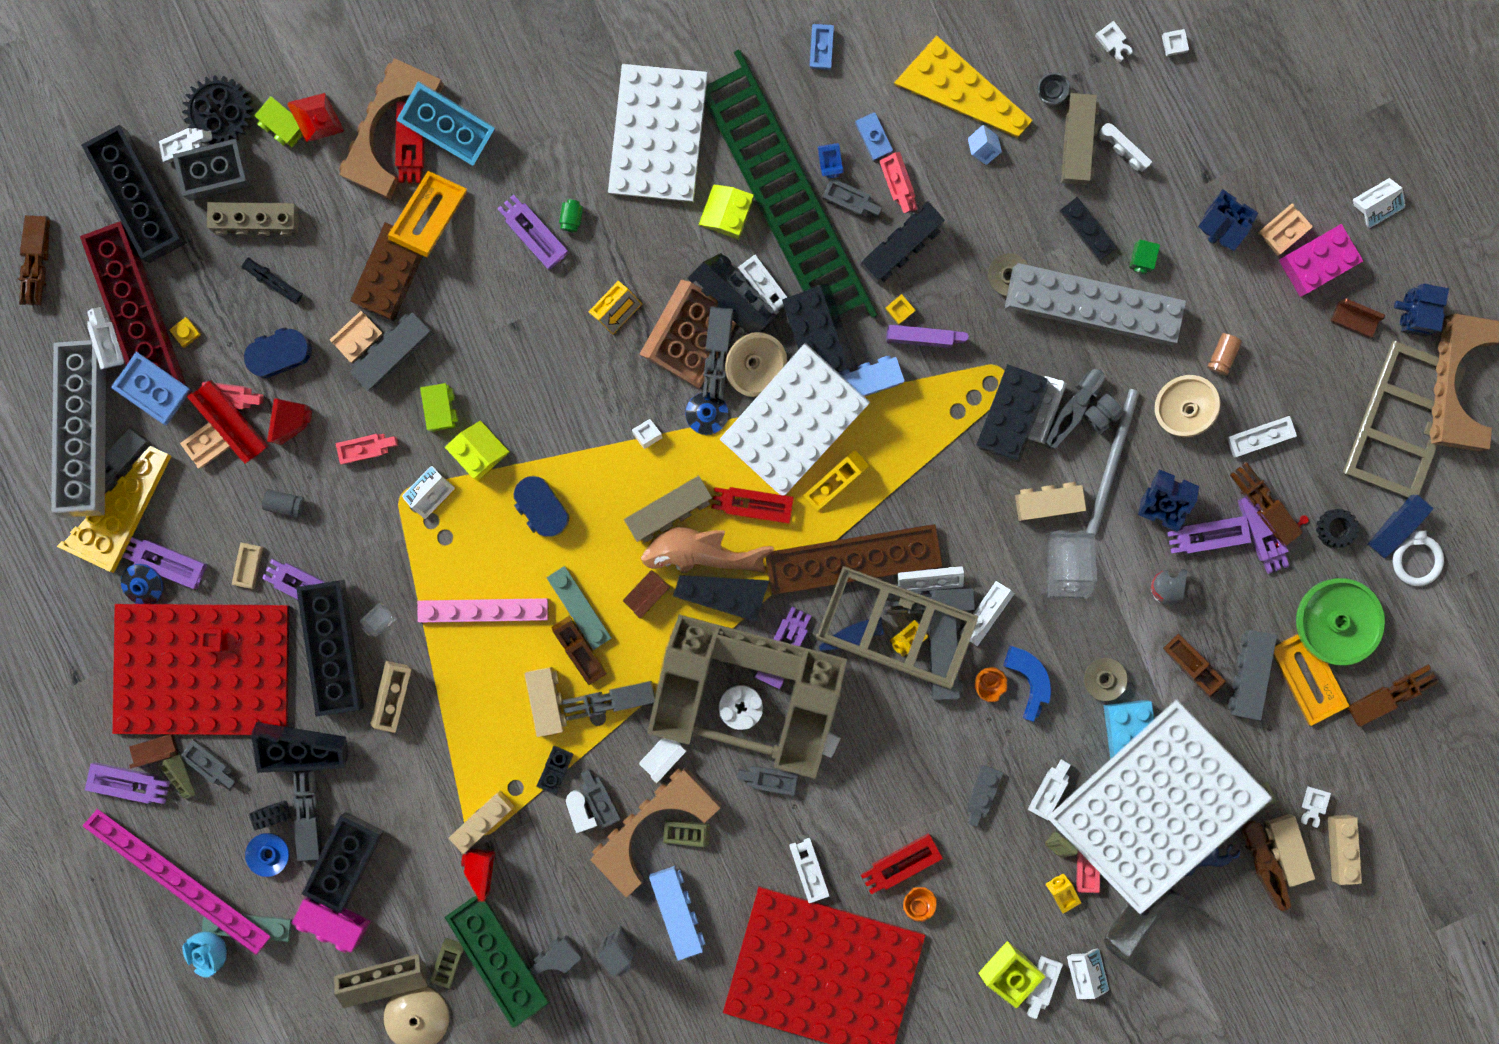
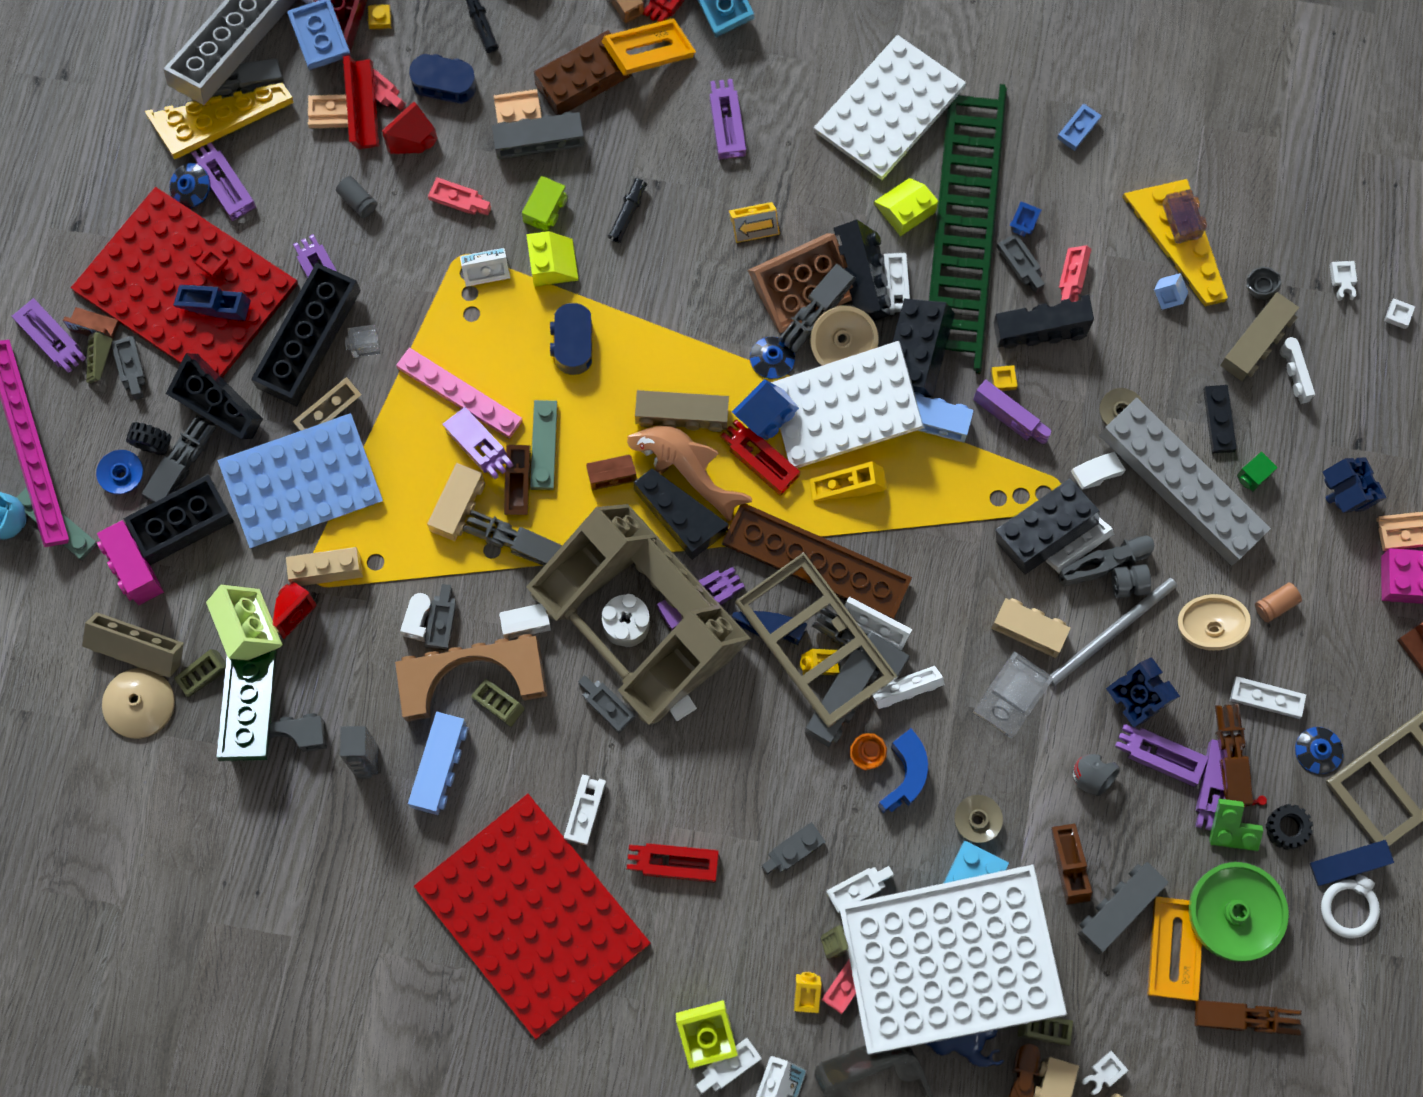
camera: 35 degrees right, 15 degrees down
tan tile [232,542,263,589] -> none
black slope [536,746,574,795] -> none
green brick [559,199,583,232] -> none
white plate [632,419,662,449] -> none
medium blue plate [855,112,893,161] -> none
orange hair [903,887,937,922] -> none
none -> dark blue slope [173,285,251,321]
none -> yellowish green slope [206,585,282,660]
none -> light blue plate [217,413,383,548]
none -> hinge [443,407,514,479]
none -> black pin [608,178,647,243]
none -> blue slope [732,379,799,440]
none -> white slope [1071,452,1126,490]
none -> brick [1162,189,1207,244]
none -> bright green plate [1209,799,1263,851]
none -> dish [1295,727,1343,774]

